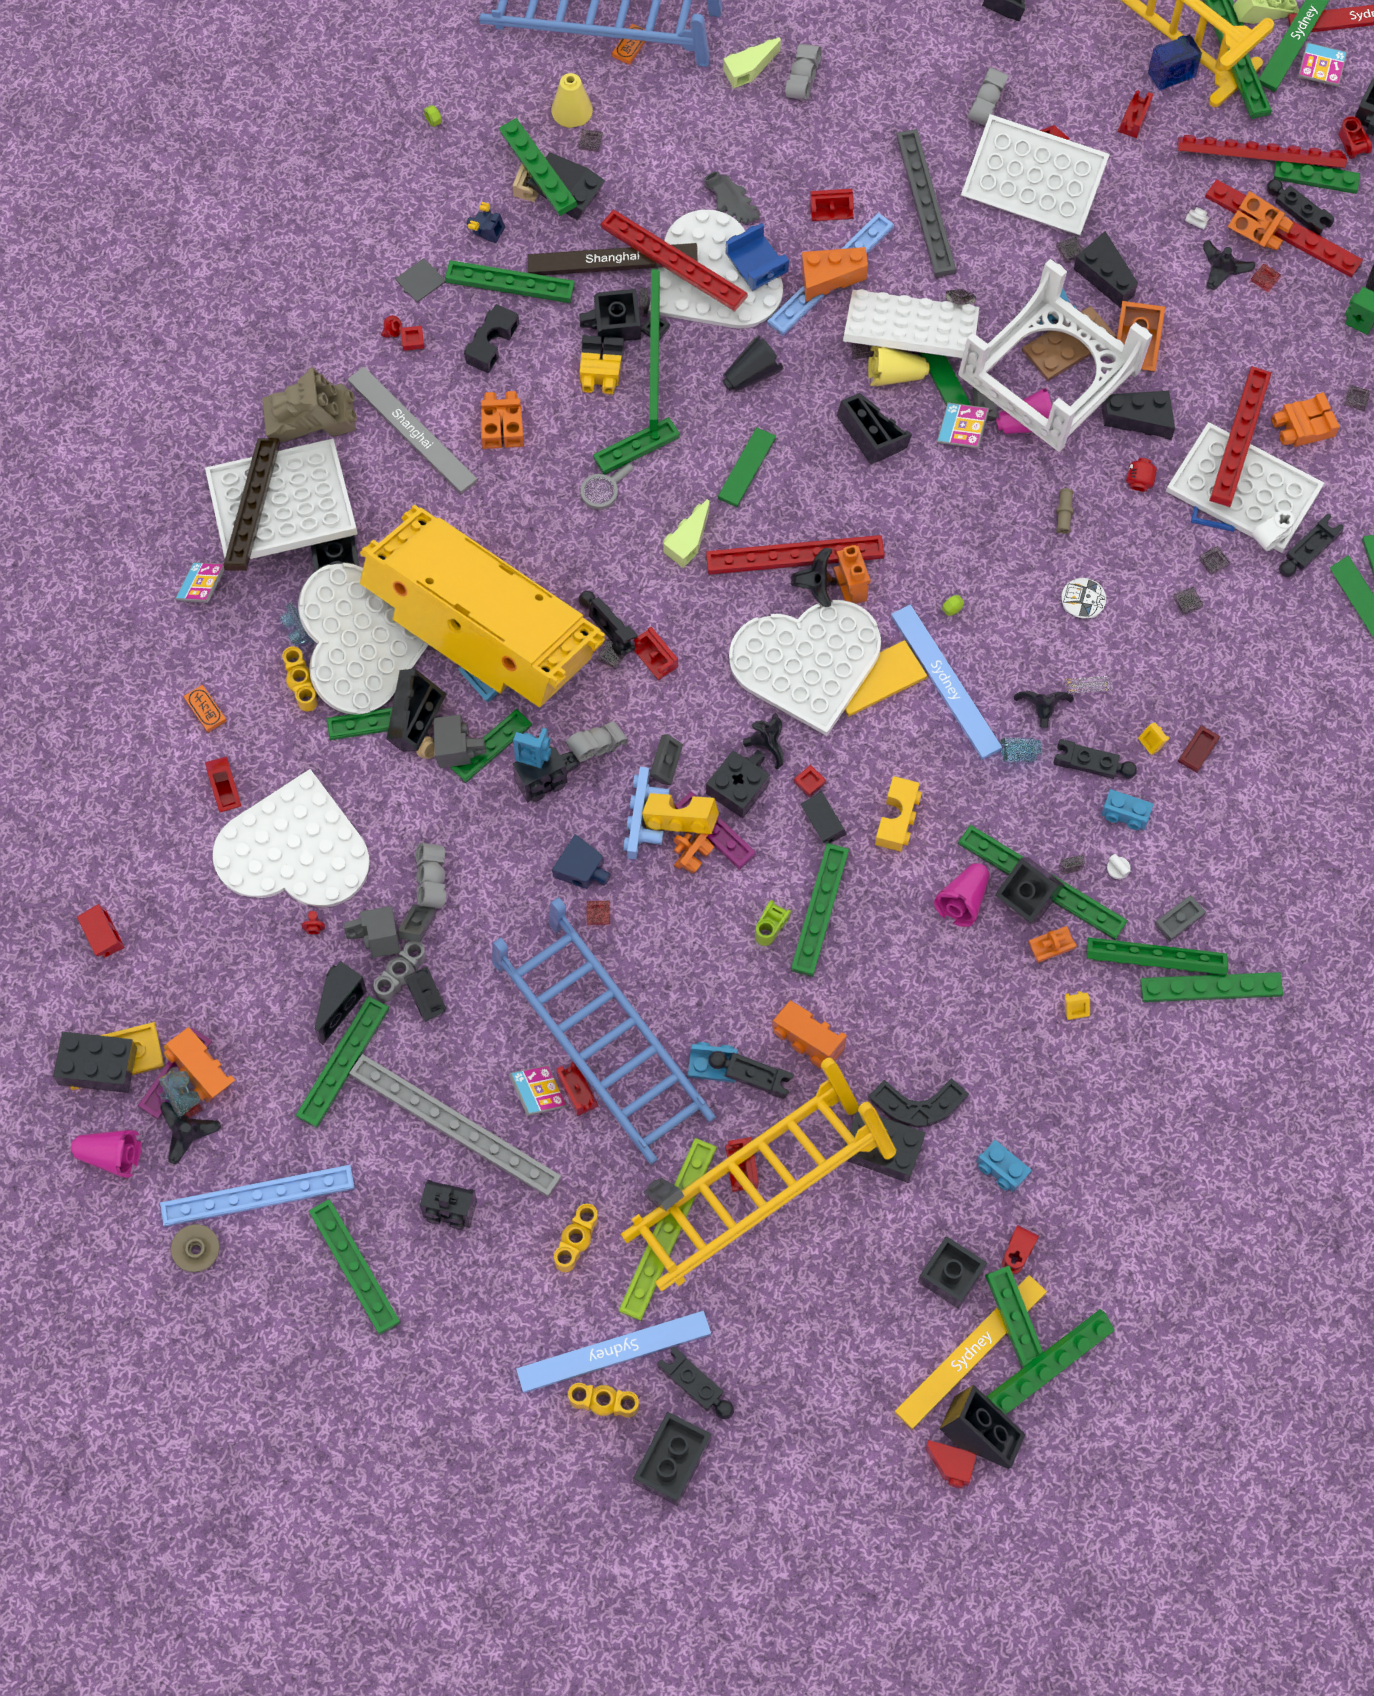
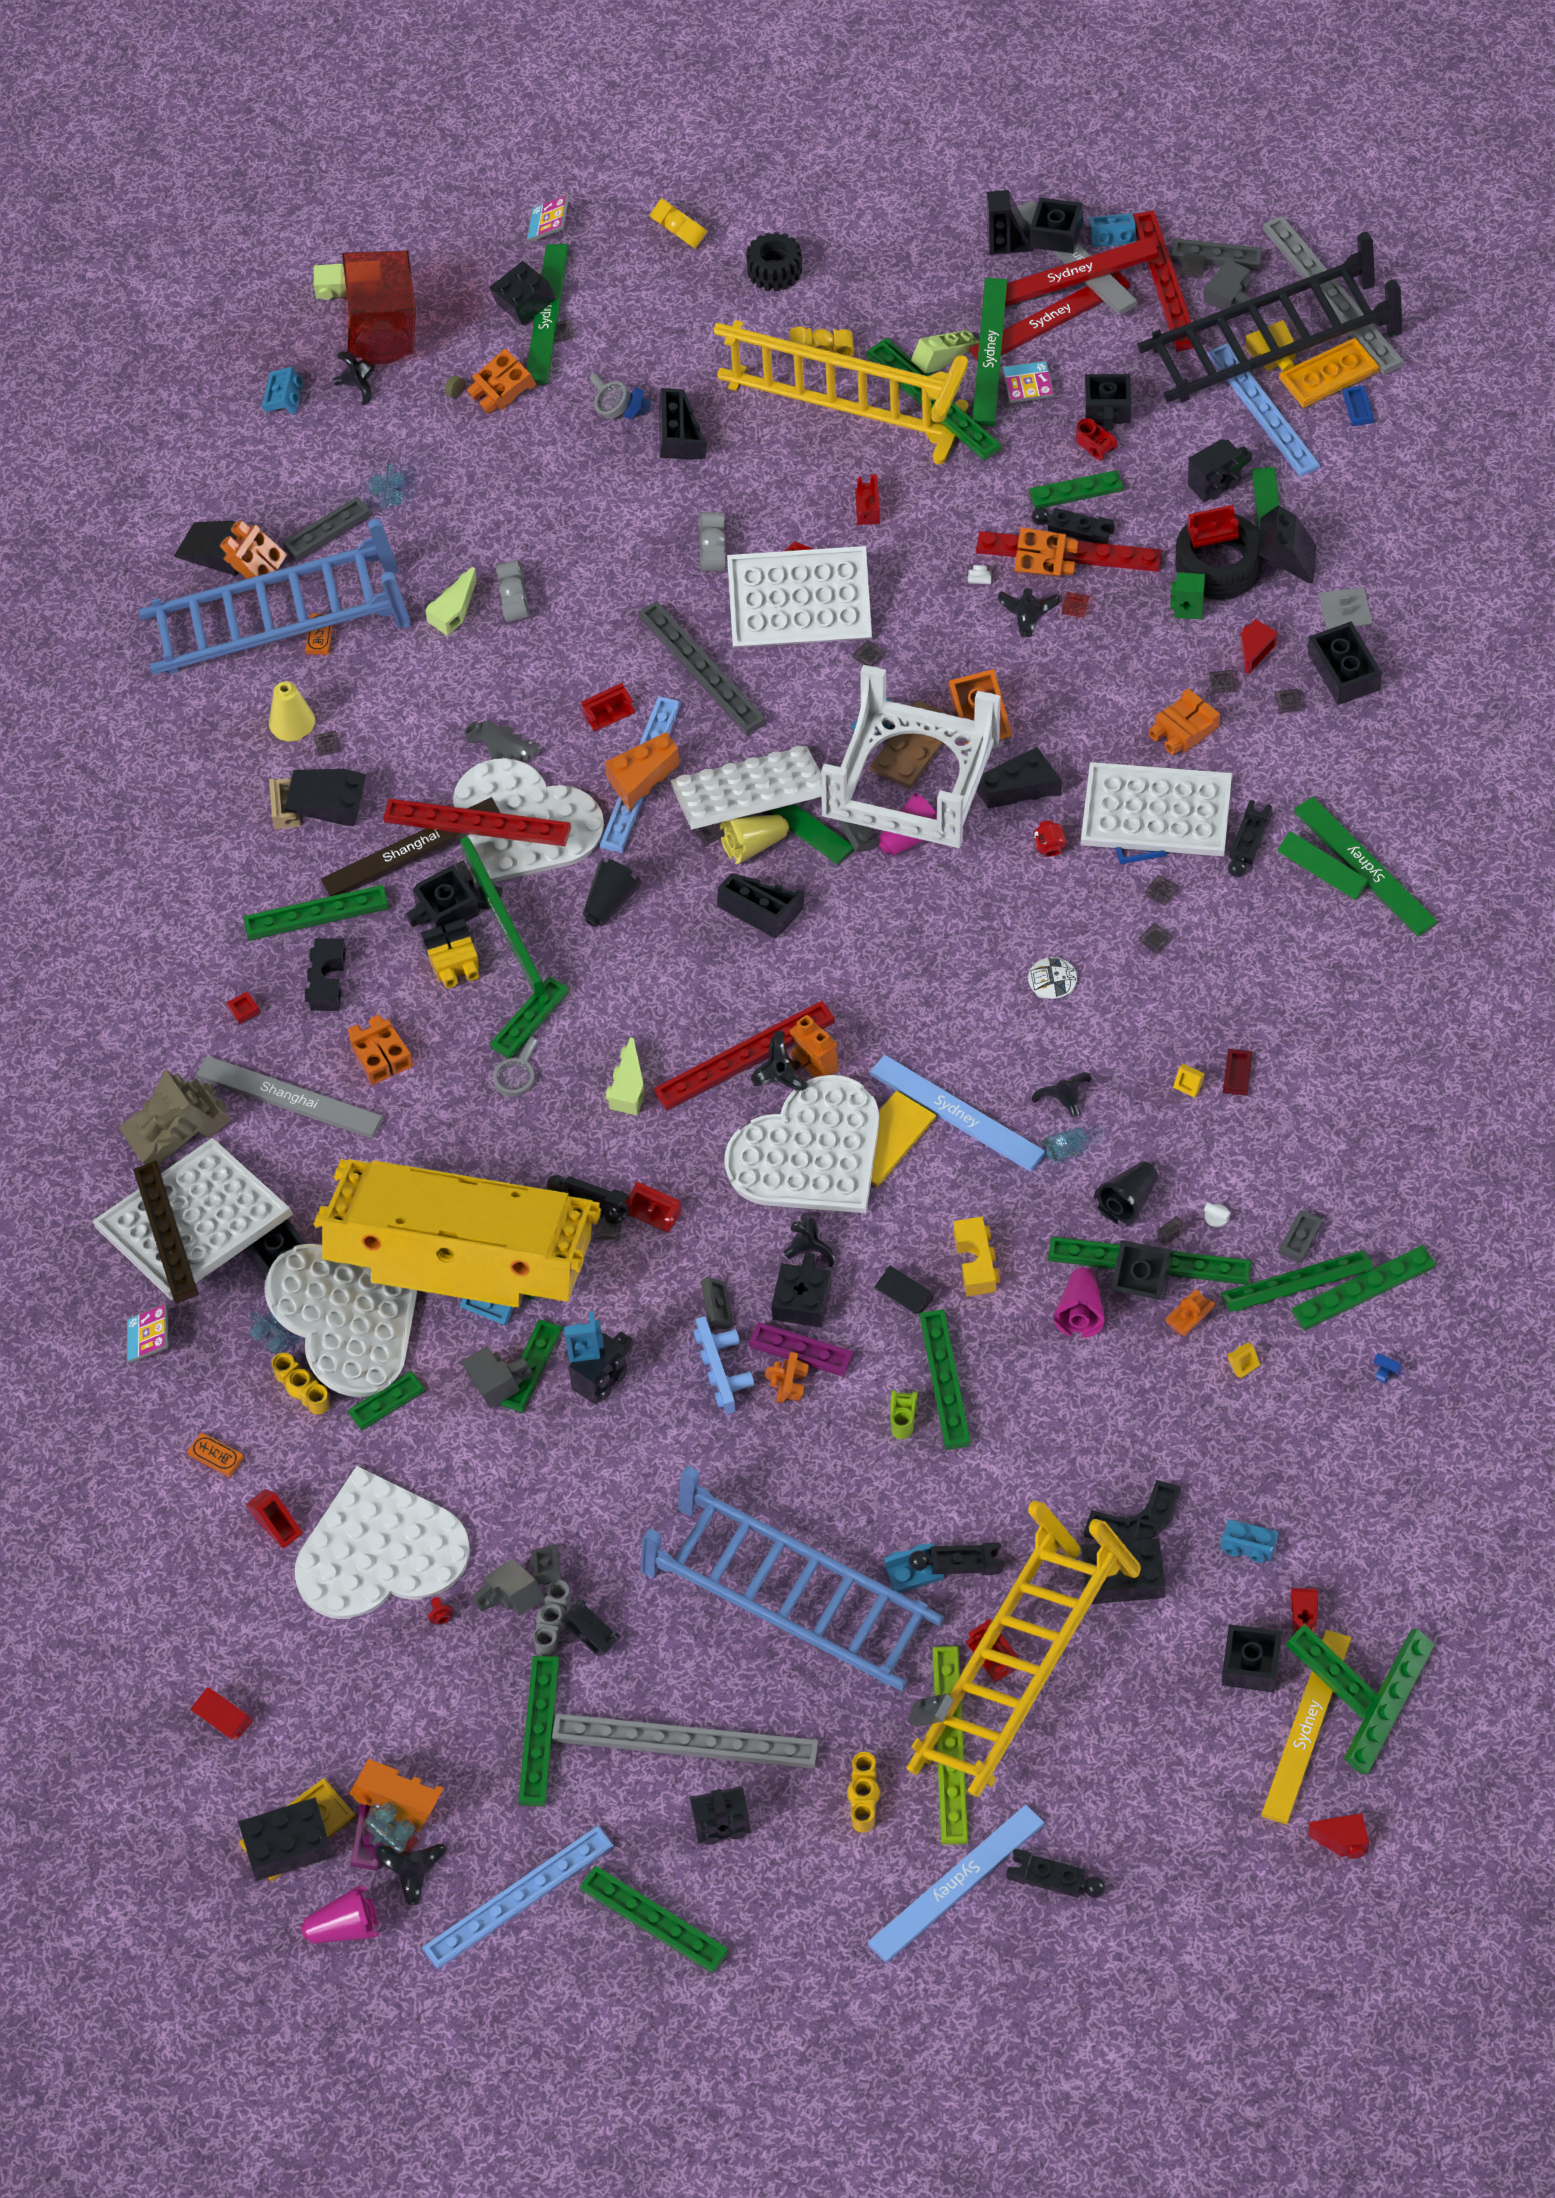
camera: 20 degrees left, 10 degrees down
dark tan dish [171,1224,220,1272] -> none
black slope [314,961,367,1045] -> none
red plate [381,315,402,338] -> none
black wedge [386,669,447,752] -> none
dark grey piece [395,258,445,302] -> none
light grey piece [415,842,446,909] -> none
tan plate [416,736,435,759] -> none
lime tile [424,105,442,127] -> none
dark blue piece [467,202,505,243] -> none
green plate [499,118,578,217] -> none
piece [509,1065,567,1116] -> none
dark blue torso [552,834,611,889] -> none
red hinge [556,1062,599,1116] -> none
light grey piece [566,721,628,762] -> none
yellow piece [568,1383,639,1418] -> none
clear red tile [587,900,610,925] -> none
black brick [633,1411,712,1506] -> none
yellow arch [642,793,719,834] -> none
green tile [718,427,776,507] -> none
blue panel [725,223,789,291] -> none
orange wedge [772,1000,847,1068] -> none
red plate [794,765,826,798] -> none
piece [937,403,989,449] -> none
black slope [940,1385,1025,1469] -> none
lime tile [942,595,964,616] -> none
clear smoke tile [945,289,976,305] -> none
black plate [1053,739,1137,779] -> none
dark tan pin [1056,488,1074,534] -> none
clear tile [1064,676,1113,694] -> none
black wedge [1074,231,1138,308] -> none
dark azure bracket [1101,789,1153,830] -> none
clear blue container [1148,34,1202,91] -> none
red plate [1177,135,1347,168] -> none
red tile [1209,366,1272,507] -> none
white piece [1251,510,1295,551] -> none
none -> black cone [1094,1161,1158,1226]
none -> blue tile [1373,1353,1403,1384]

